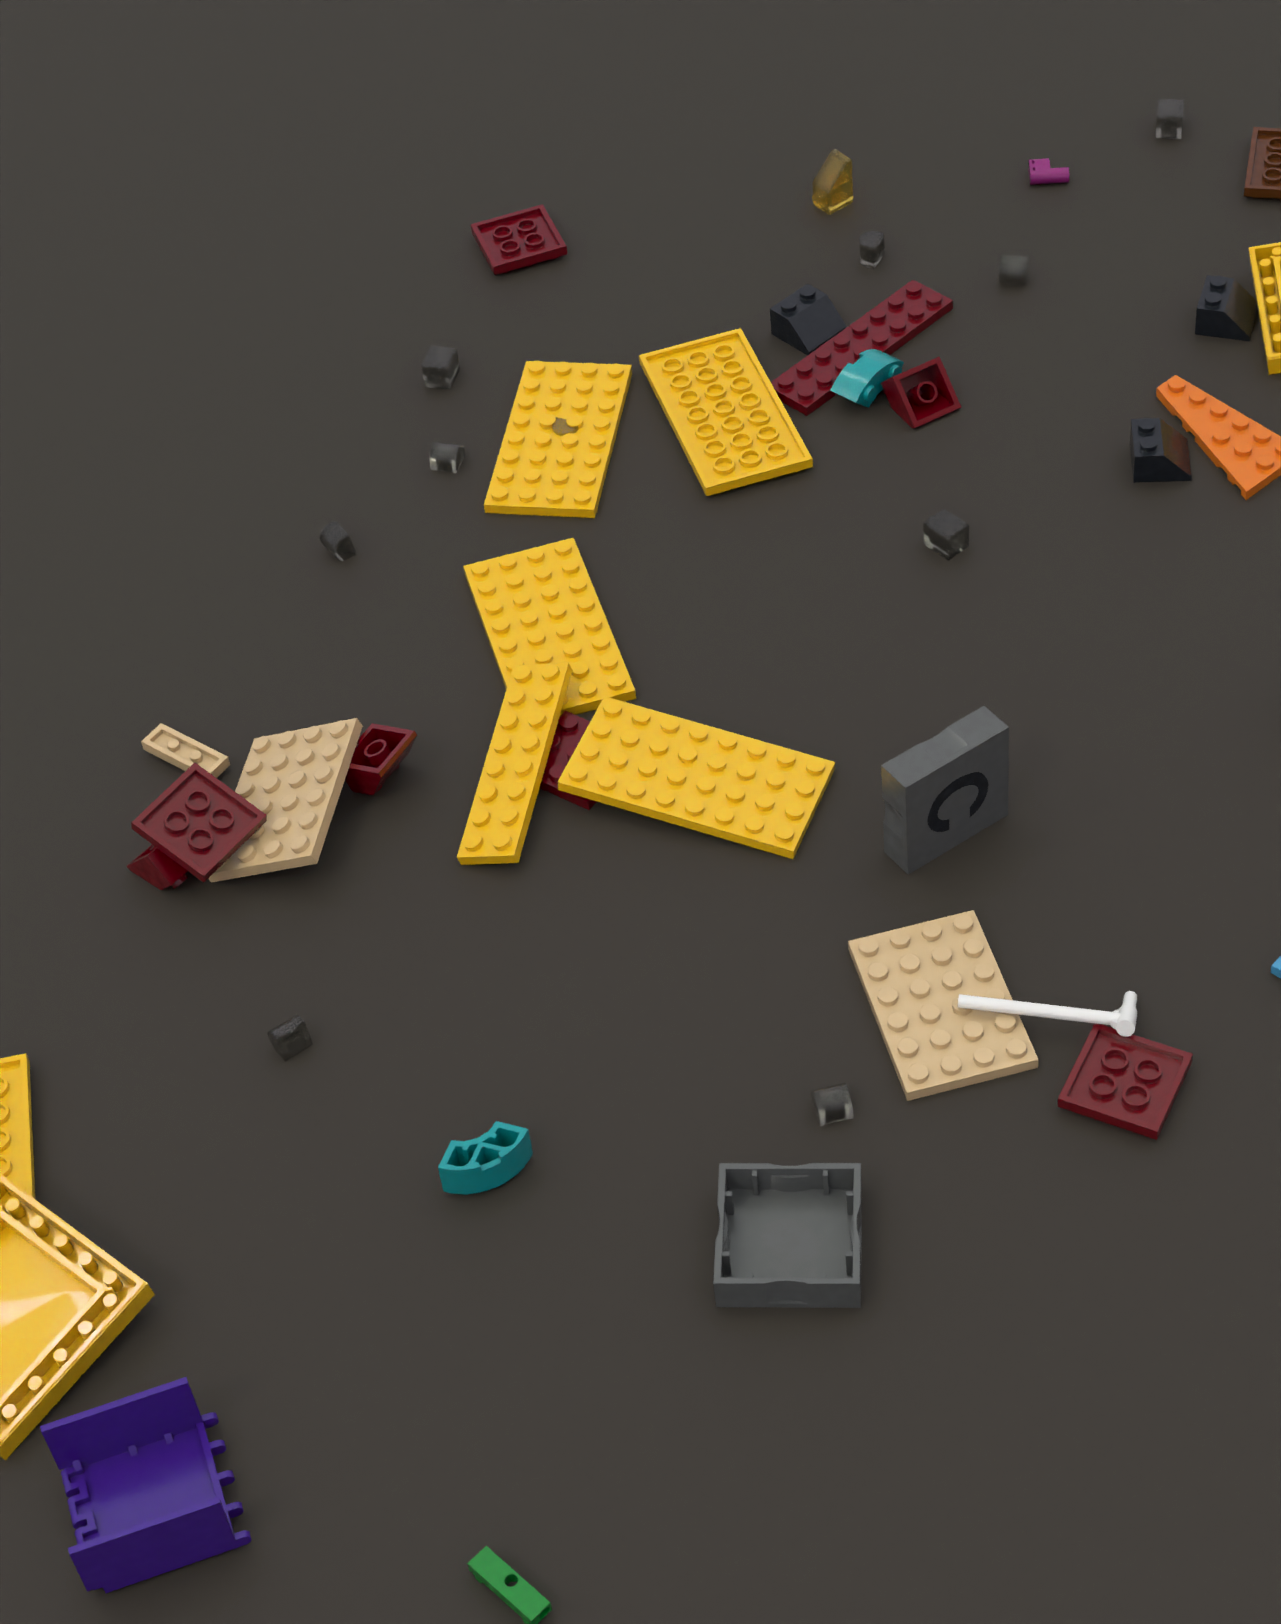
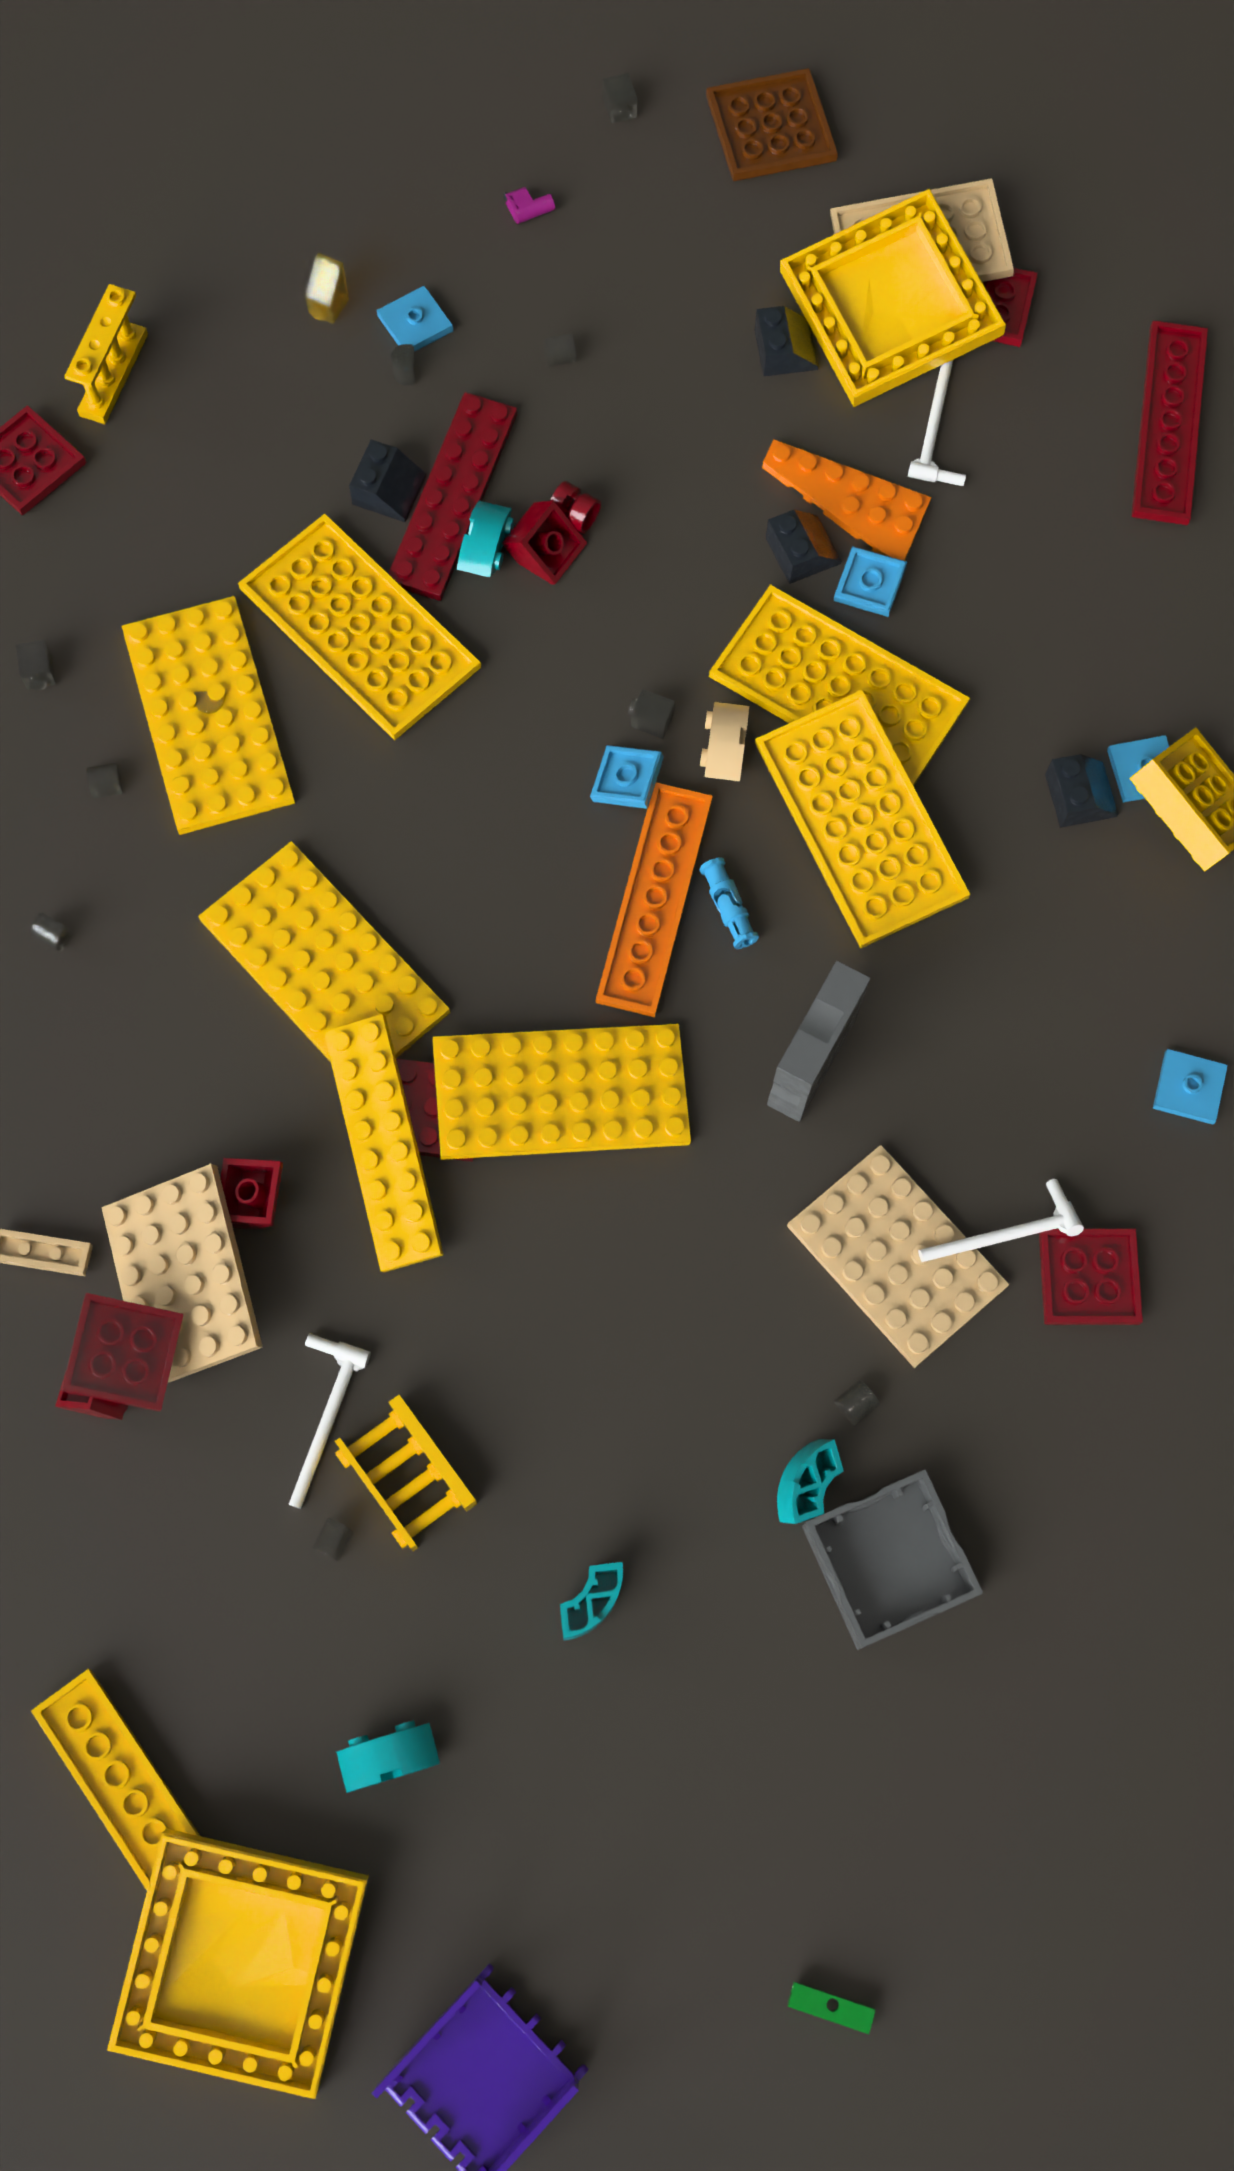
camera: 35 degrees left, 25 degrees up
none -> yellow fence [65,284,148,424]
none -> white bar [289,1333,371,1509]
none -> yellow fence [335,1395,477,1551]
none -> teal brick [336,1720,440,1793]
none -> dark azure plate [377,286,453,356]
none -> dark red wheel [550,481,601,534]
none -> dark azure plate [590,745,664,809]
none -> orange plate [596,782,712,1017]
none -> dark azure piece [699,857,759,949]
none -> tan brick [700,702,749,781]
none -> yellow plate [709,585,970,787]
none -> yellow plate [755,690,970,949]
none -> teal brick [777,1439,844,1524]
none -> dark azure plate [834,546,907,617]

